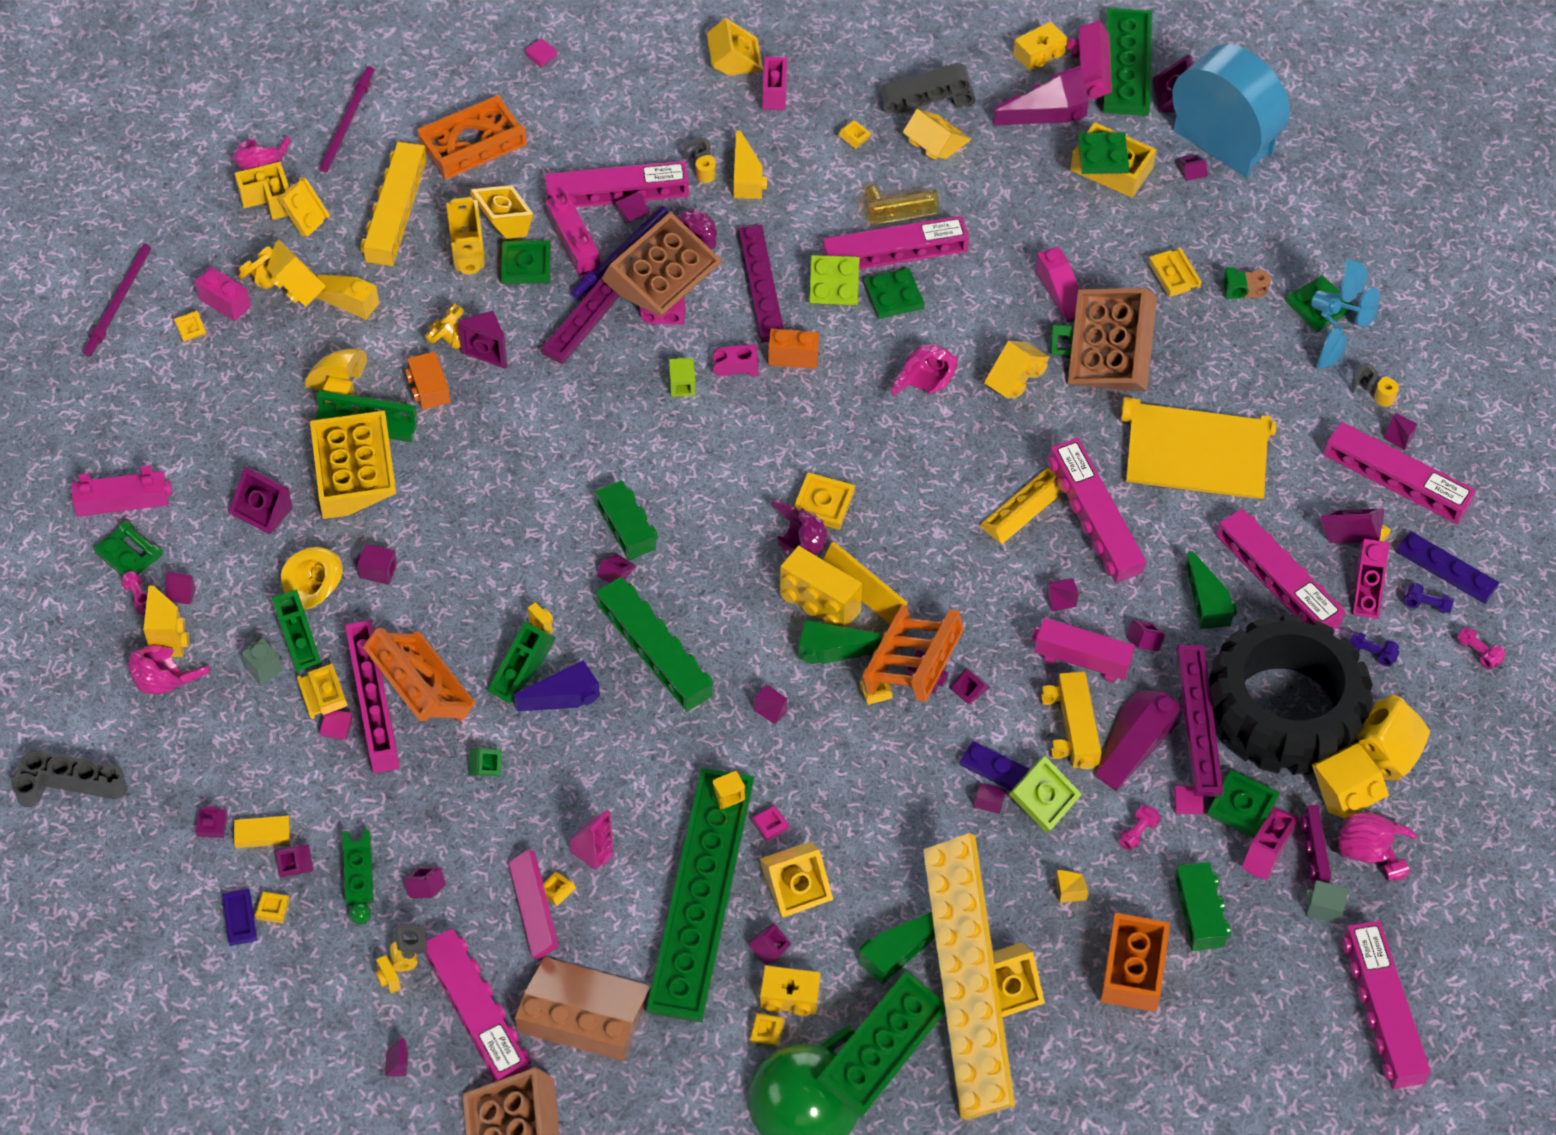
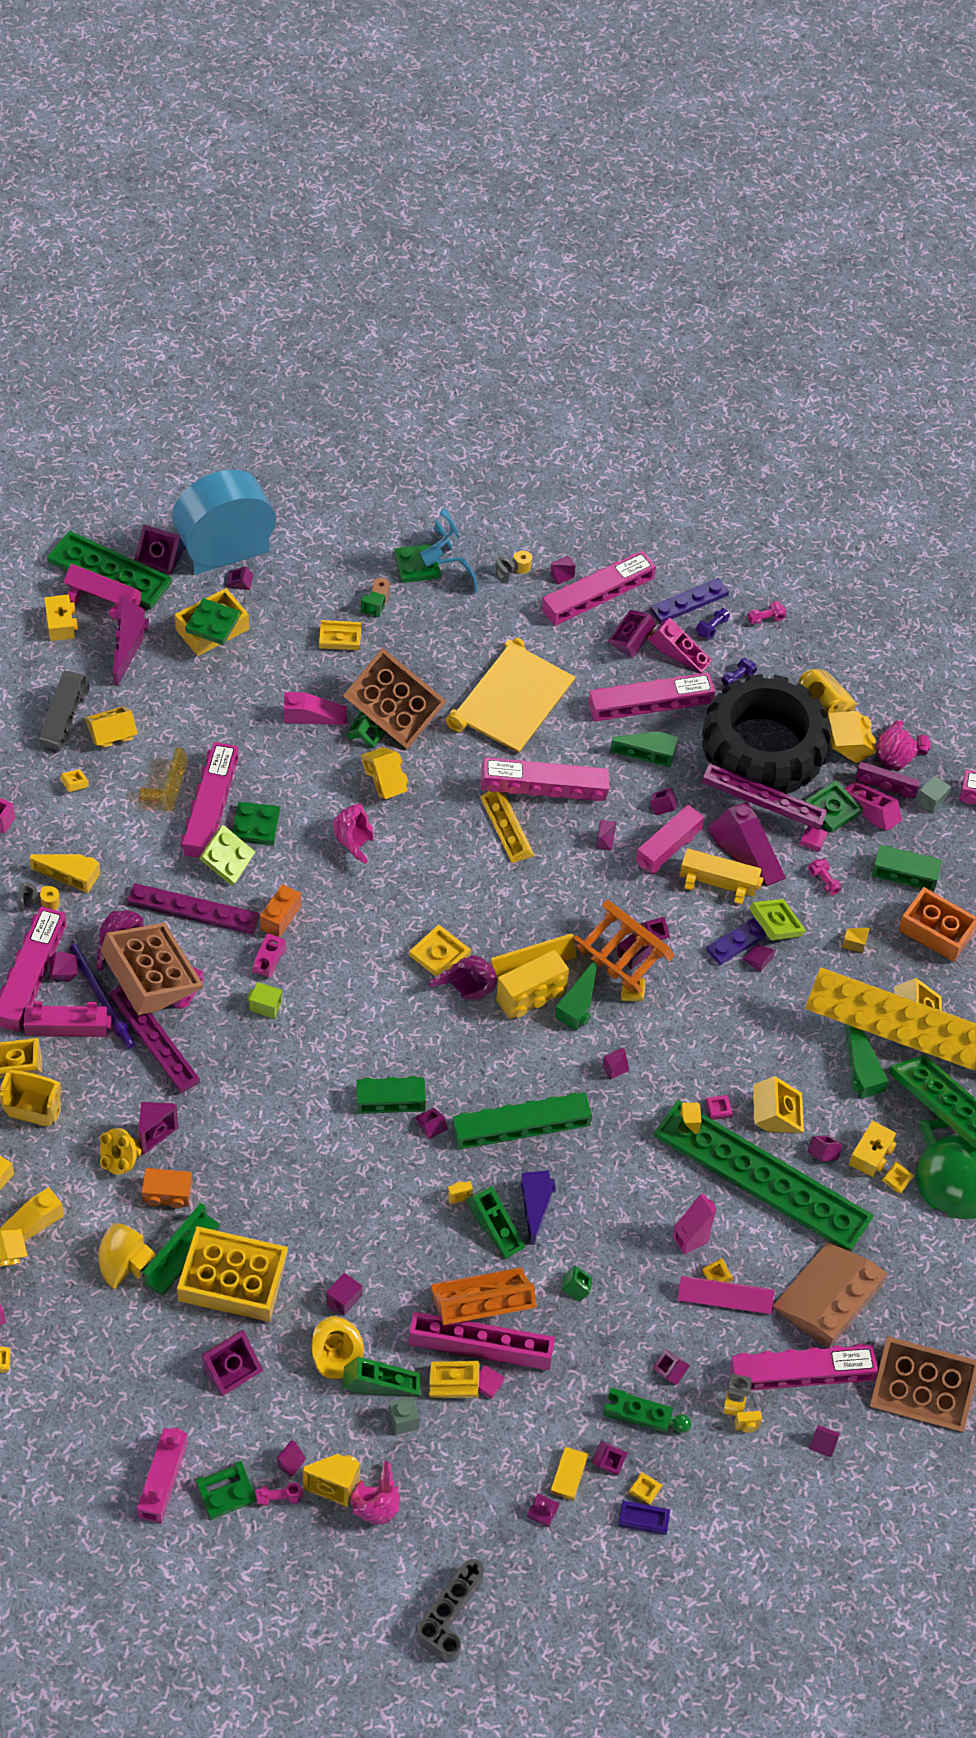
camera: 70 degrees left, 0 degrees up
green plate [502,240,551,284] -> none

